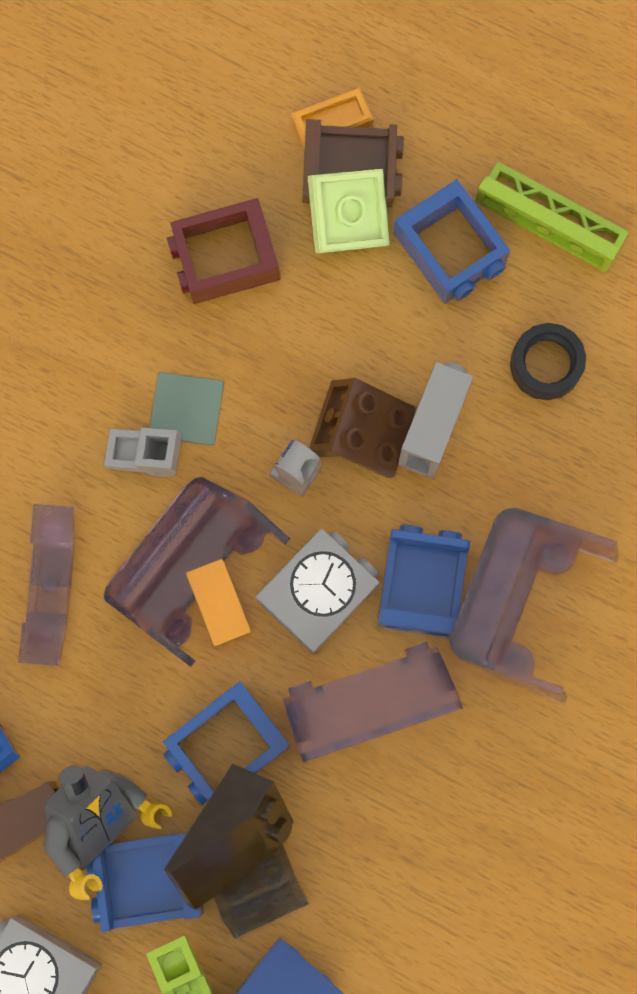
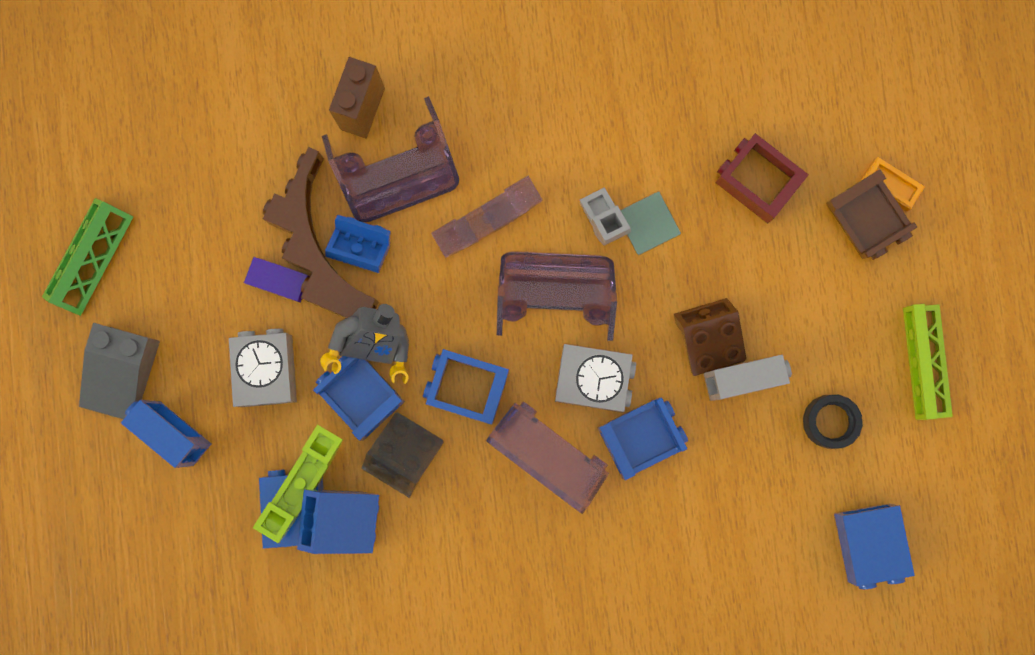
camera: 55 degrees right, 5 degrees up
dark brown slope [164,764,294,910] -> none
light orange tile [186,558,251,647] -> none
light grey leg [270,440,321,497] -> none
yellowish green tile [308,169,390,253] -> none
blue window [393,179,510,304] -> none
windscreen [450,508,619,704] -> none

